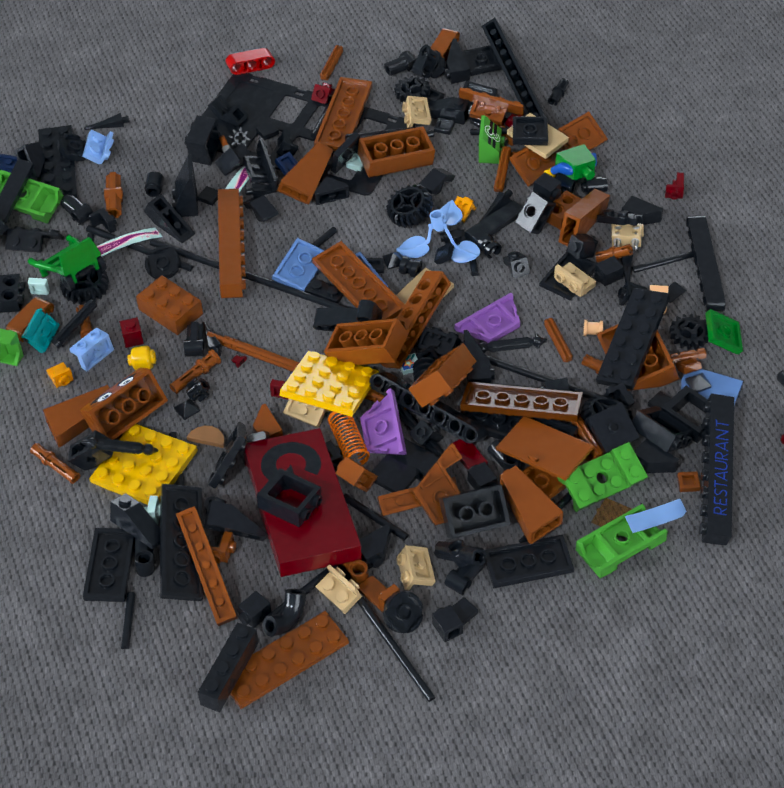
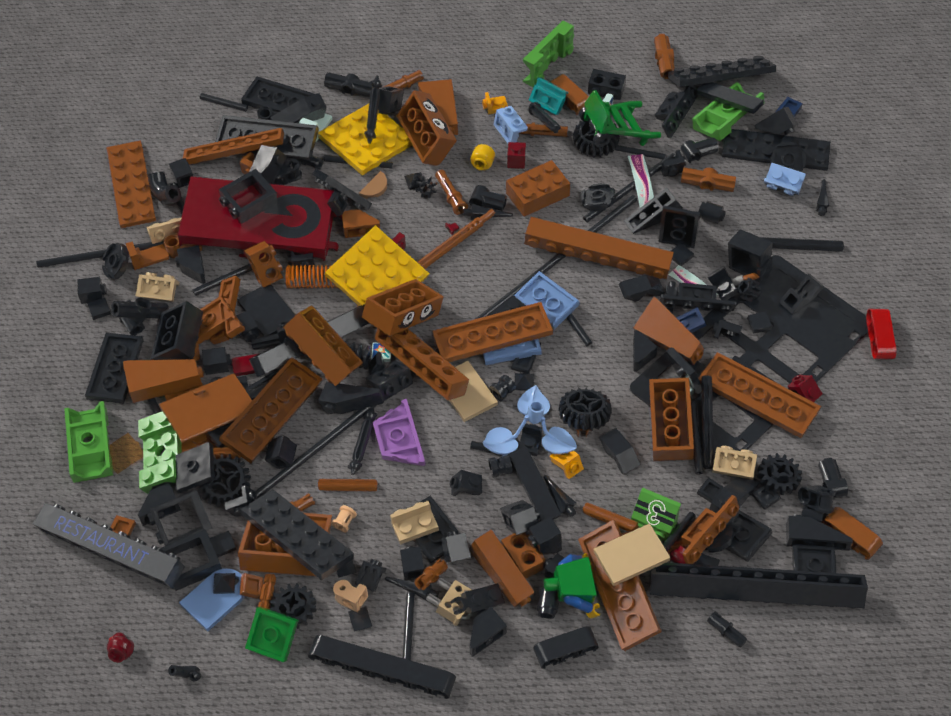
camera: 110 degrees right, 5 degrees up
black brick [198,622,259,713] -> none
black beam [313,300,383,331] -> none
dark orange axle [320,45,343,80] -> none
medium lavender wing [360,388,407,455] -> none
black tile [434,242,454,264] -> none
black plate [513,116,548,145] -> none
light blue sticker [625,499,687,533] -> none
dark red bracket [665,172,684,200] -> none
none -> black piece [324,72,373,97]
none -> black beam [533,626,599,669]
none -> black axle [761,237,844,252]

